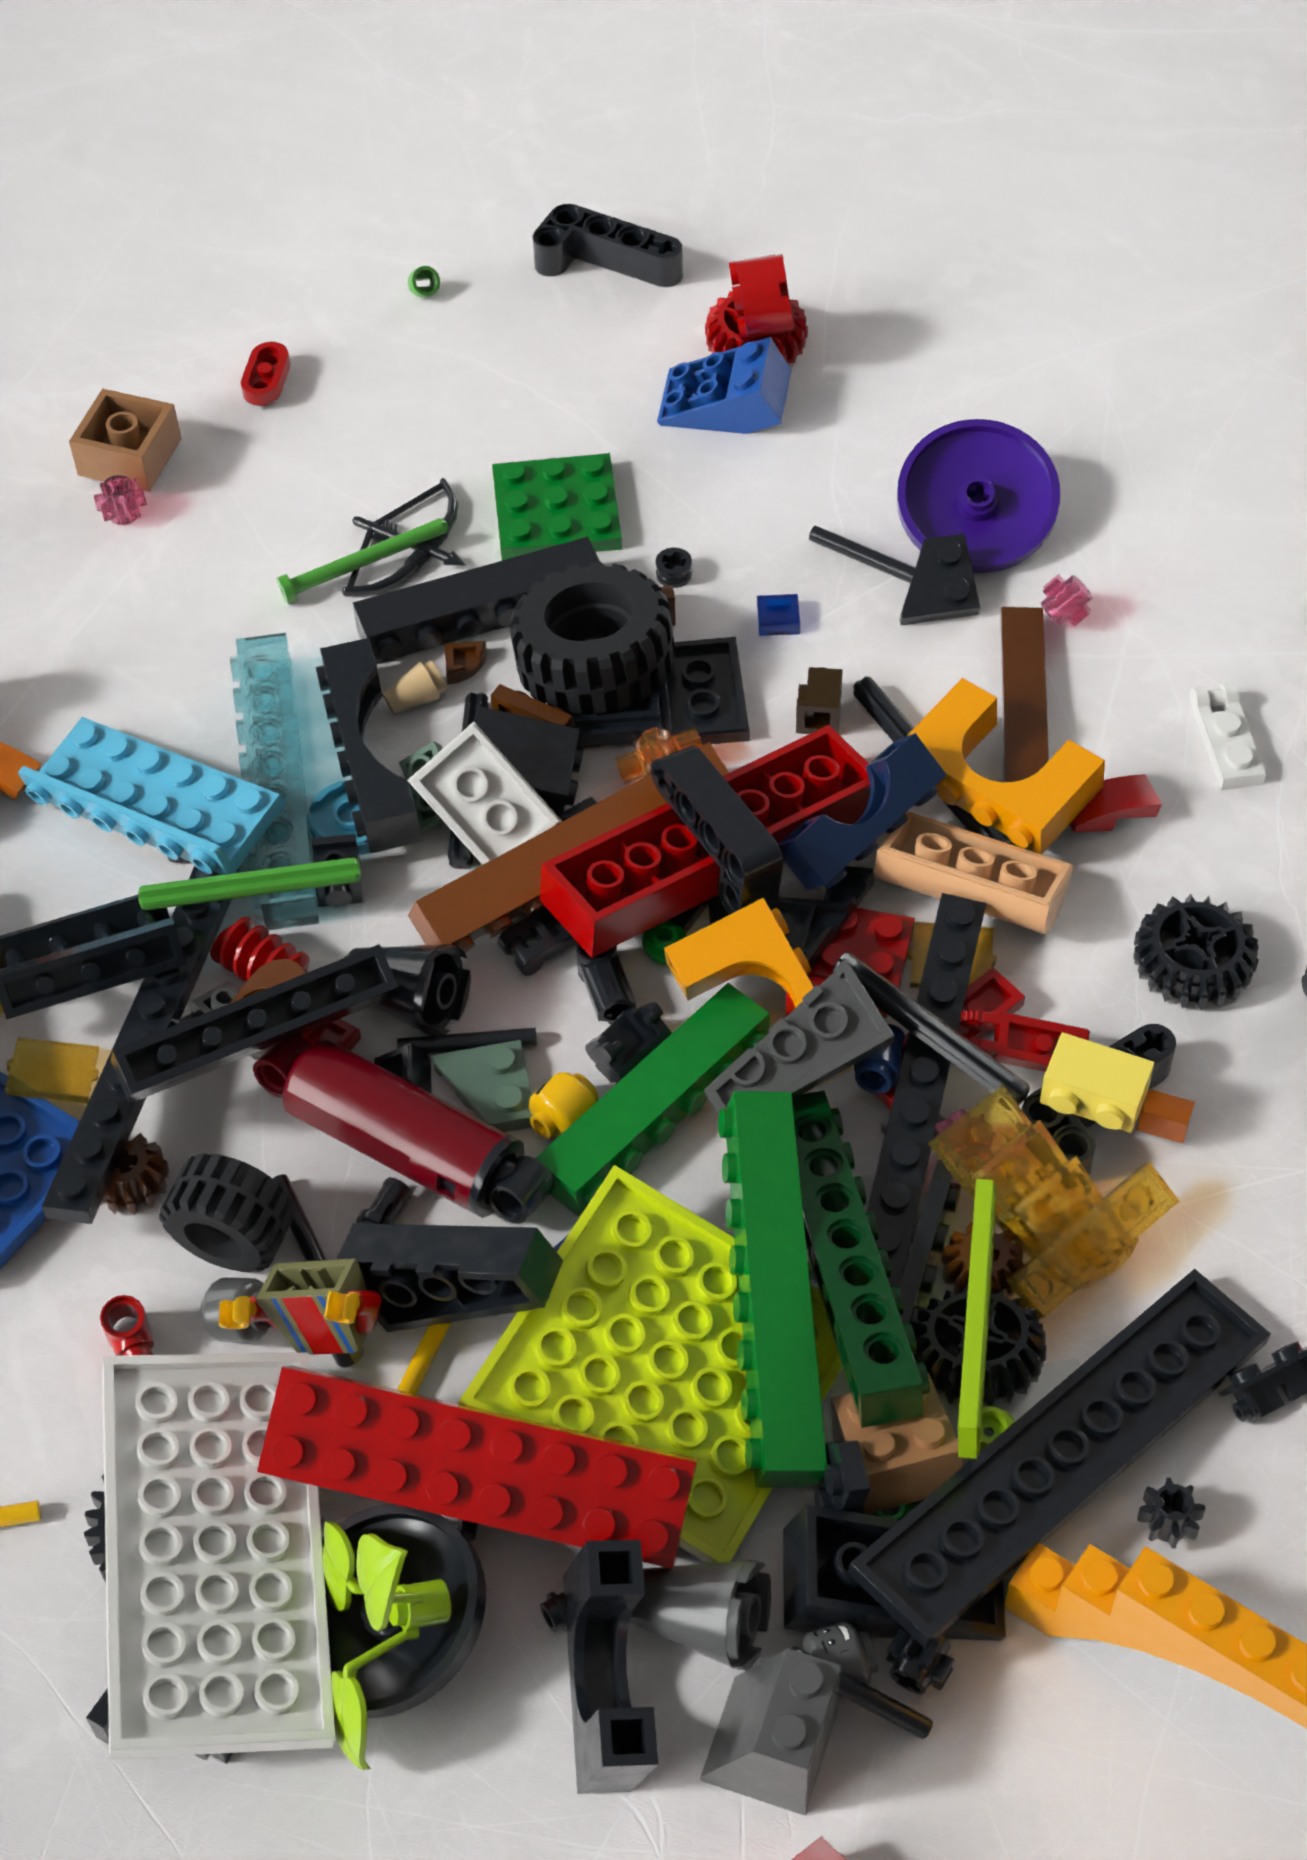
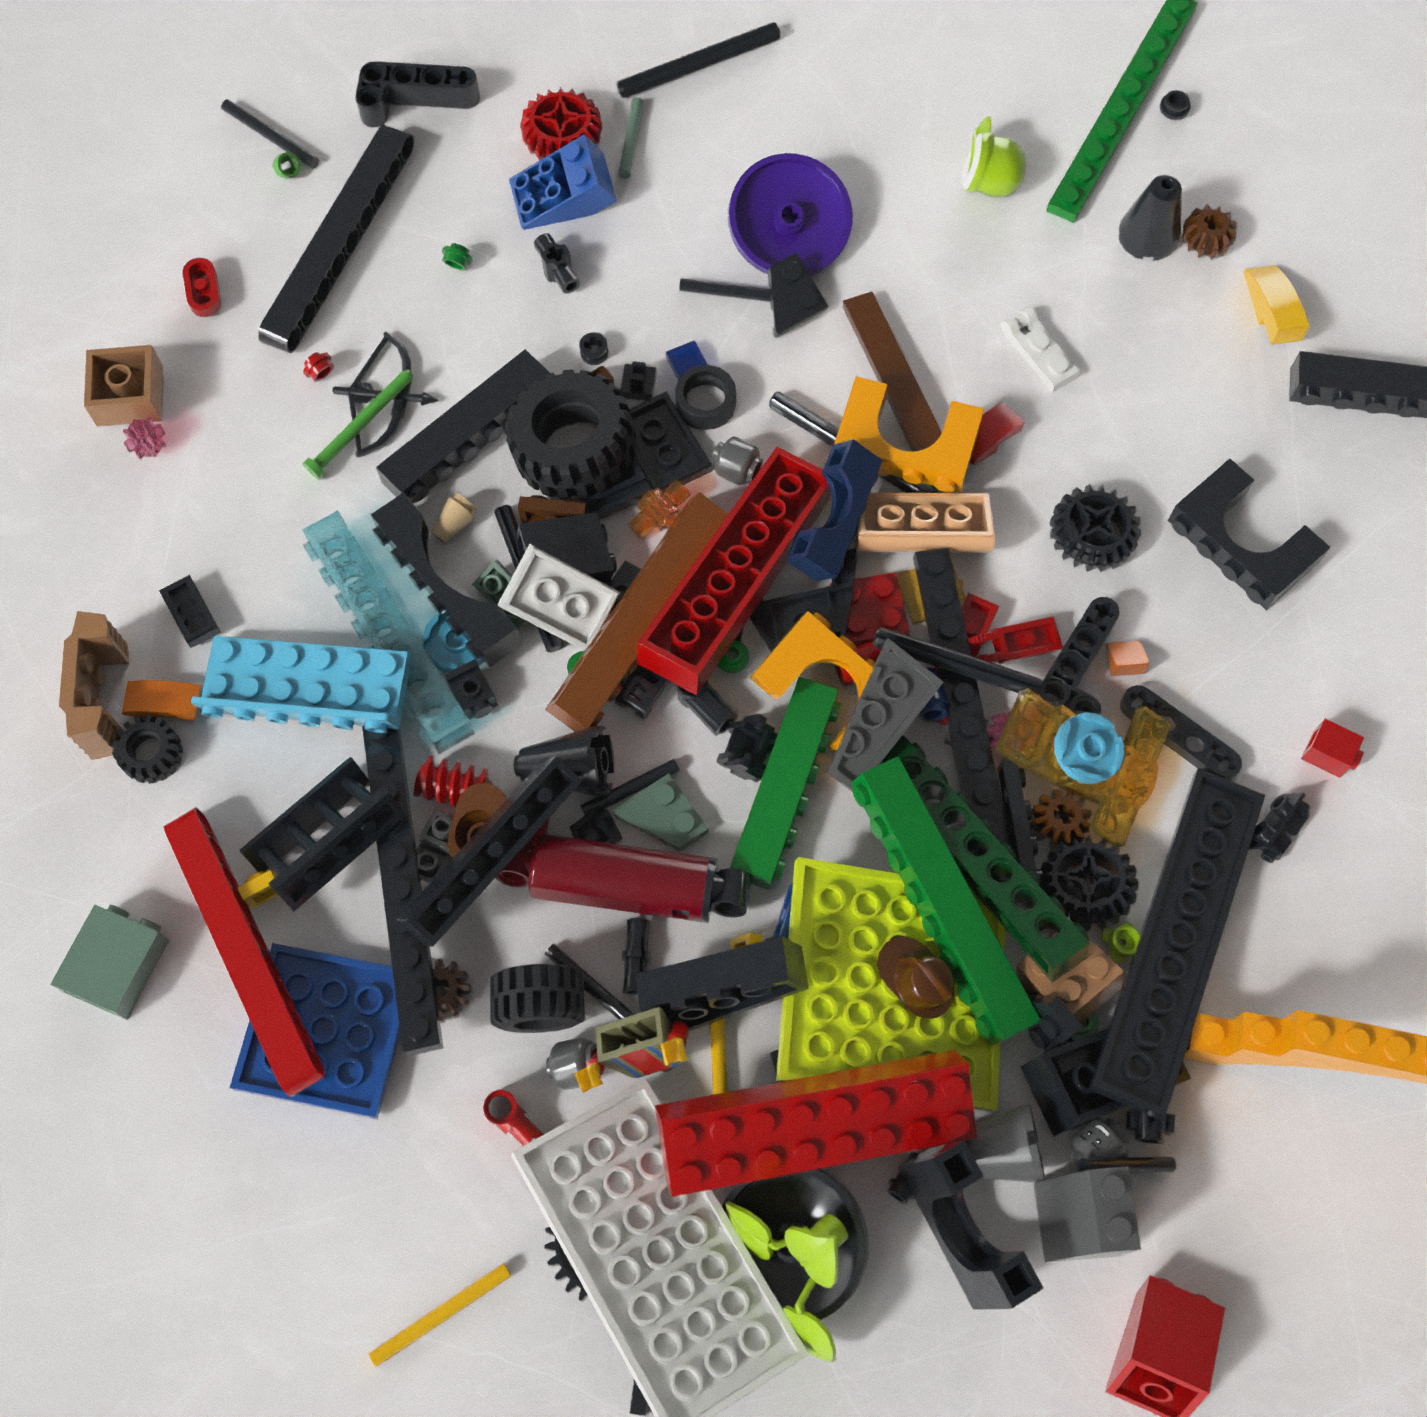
camera: 25 degrees left, 15 degrees up
clear yellow piece [5,1037,99,1104] -> none
bright green axle [138,857,362,910] -> none
reddish brown tile [445,641,487,685] -> none
green plate [492,453,622,560] -> none
yellow head [529,1072,599,1139] -> none
black beam [651,745,783,914] -> none
red brick [729,254,794,340] -> none
dark brown brick [796,667,843,734] -> none
lime tile [958,1179,996,1459] -> none
light yellow brick [1040,1032,1154,1133] -> none
clear pink gear [1041,574,1093,627] -> none
black gear [1137,1478,1206,1549] -> none
none -> black plate [159,575,221,648]
none -> black bar [221,99,319,169]
none -> black beam [258,125,414,353]
none -> red plate [303,352,334,382]
none -> green plate [442,243,473,271]
none -> black axle [534,233,580,294]
none -> black axle [617,22,780,98]
none -> sand green bar [618,97,644,178]
none -> black tile [620,361,657,401]
none -> black tyre [675,365,736,430]
none -> dark grey head [712,437,763,485]
none -> reddish brown piece [877,937,955,1019]
none -> lime piece [962,116,1026,197]
none -> medium azure tile [1054,712,1125,785]
none -> black beam [1120,685,1242,781]

